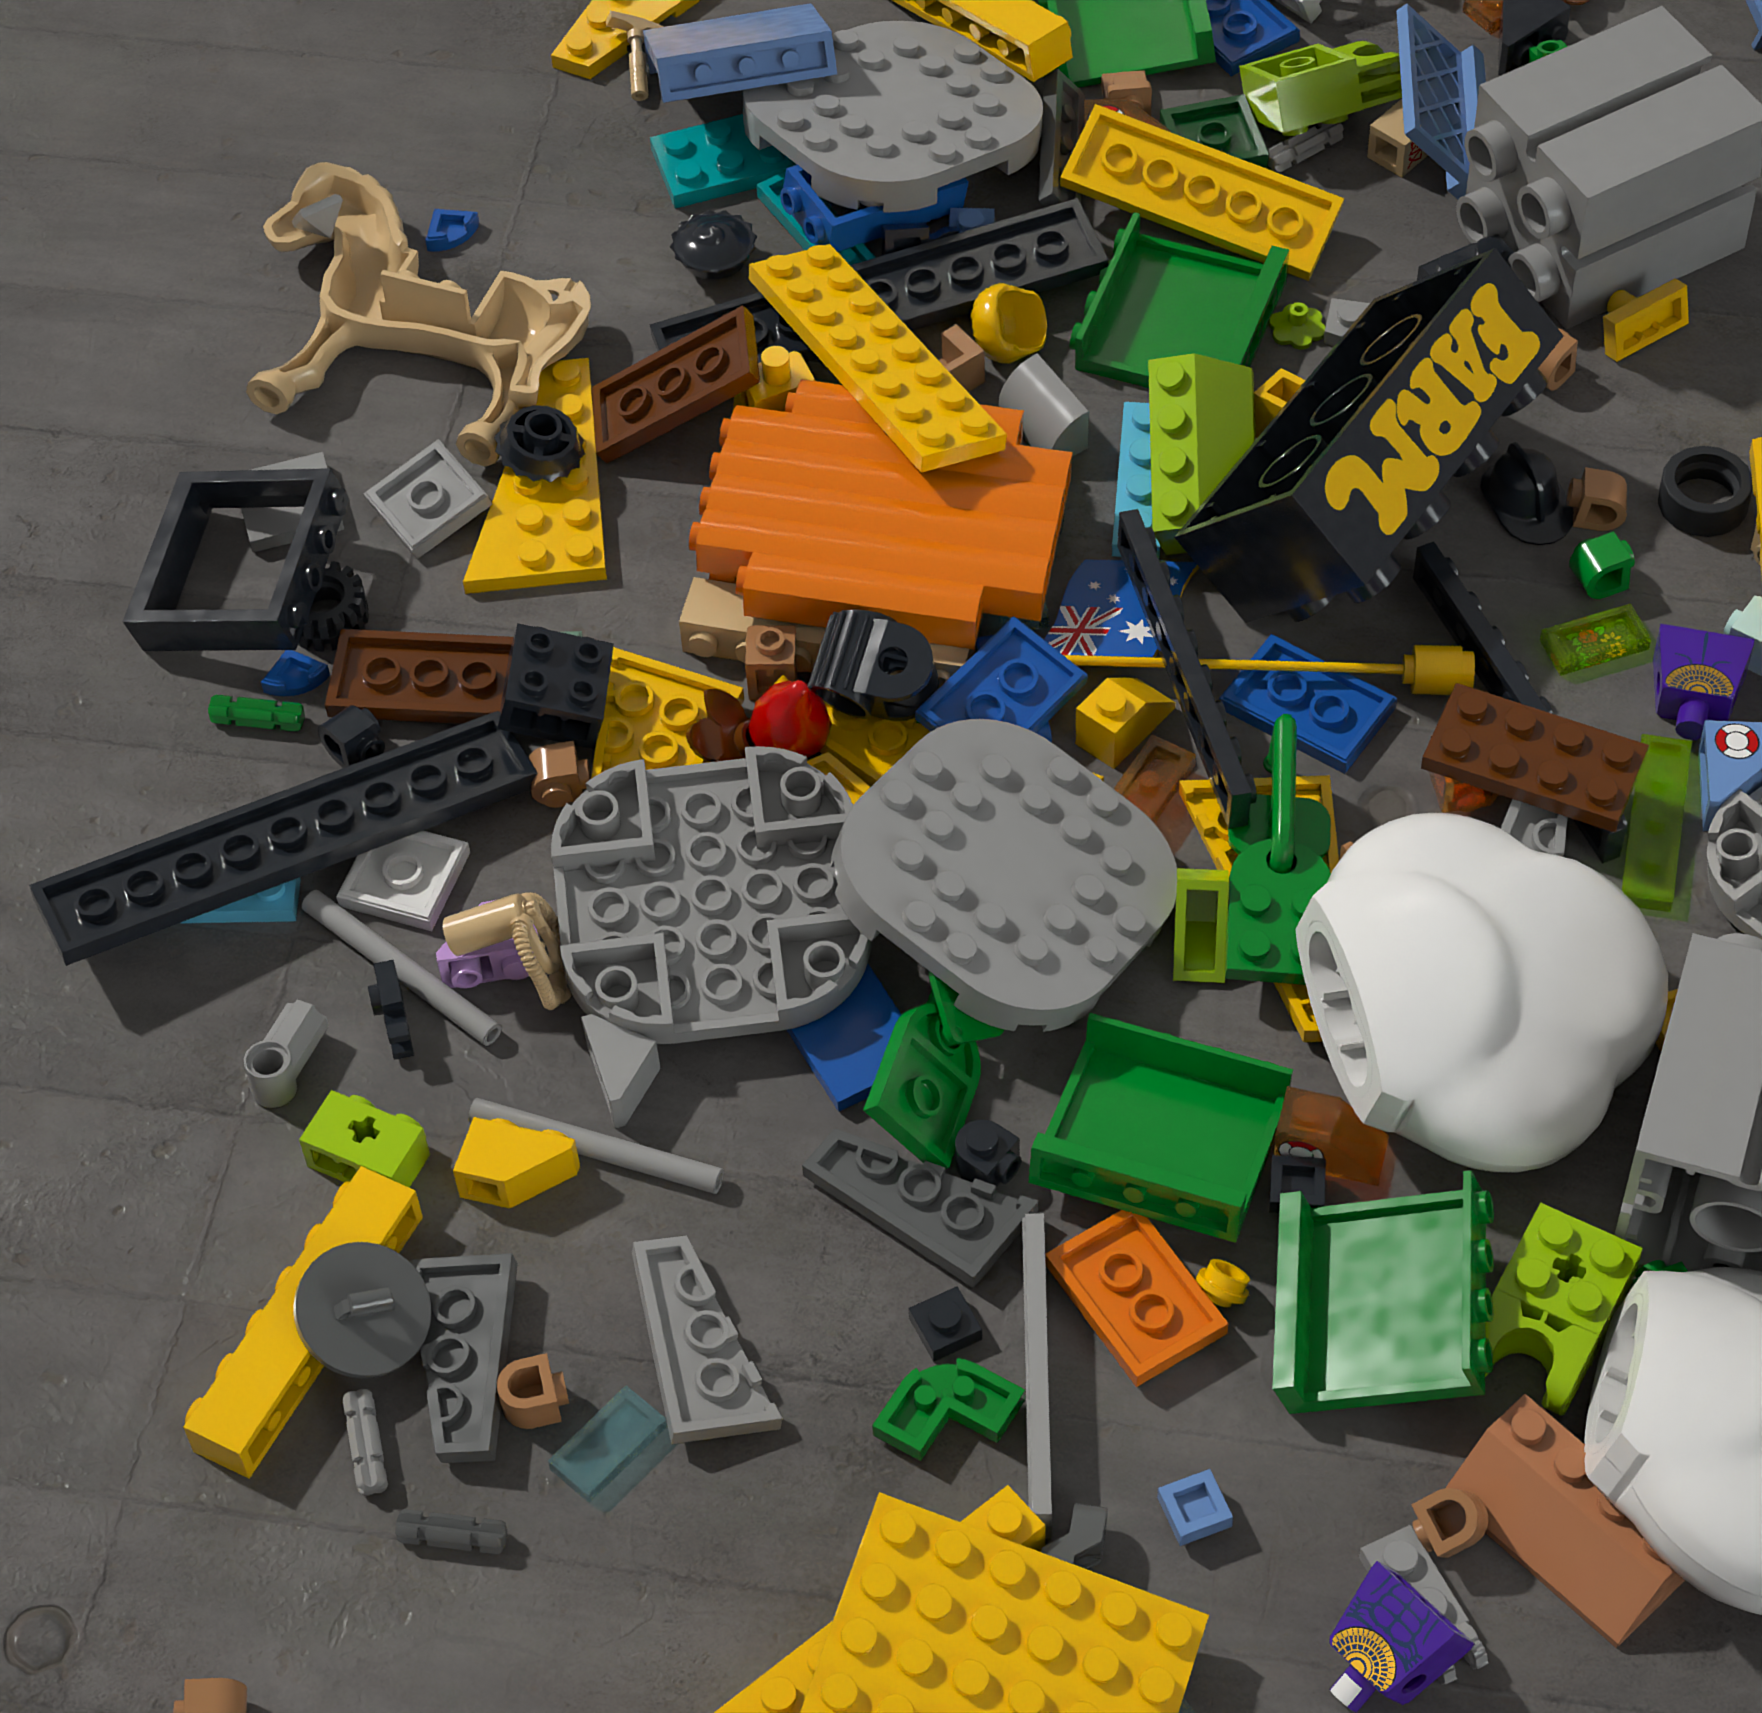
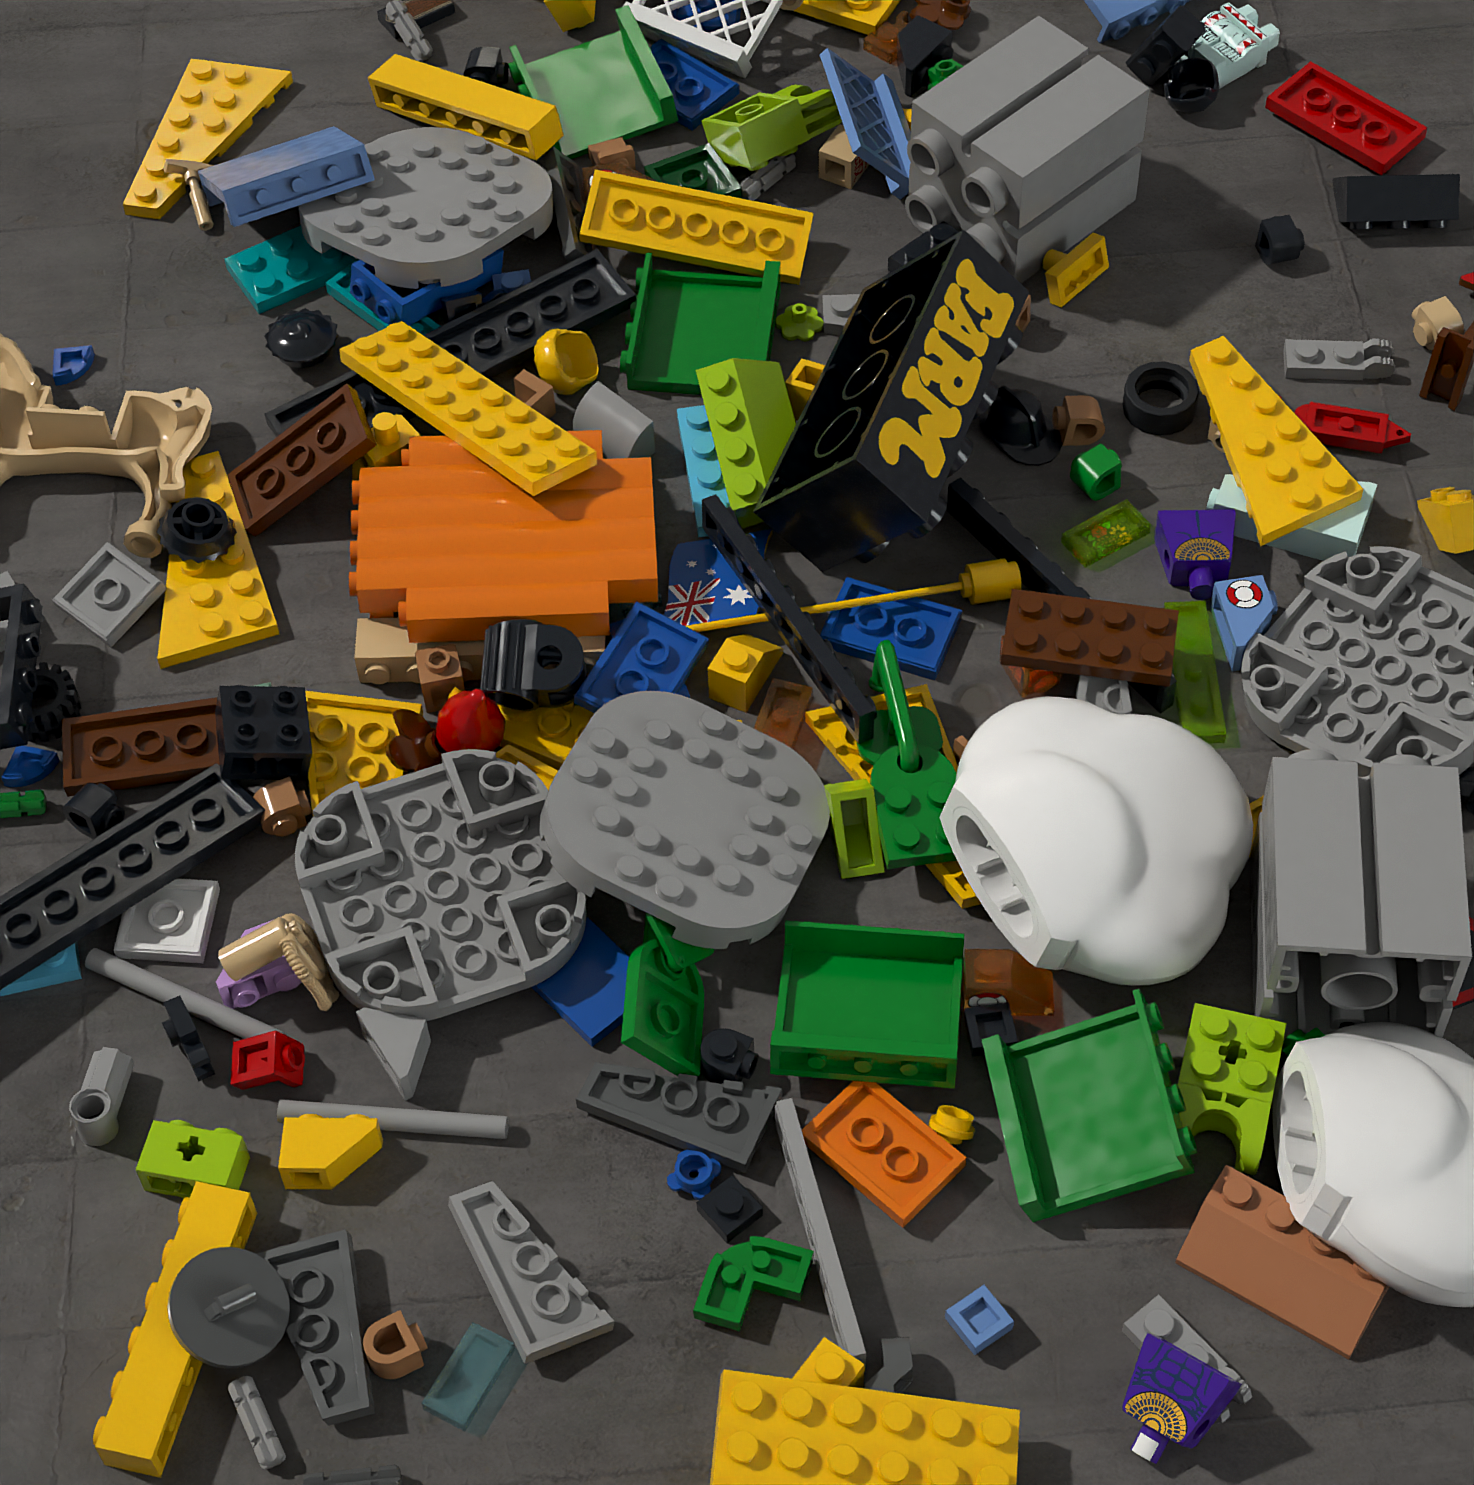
camera: 15 degrees left, 0 degrees up
medium nougat plate [1411,1488,1488,1558] -> none
none -> red bracket [231,1030,305,1090]
none -> blue plate [667,1150,721,1200]

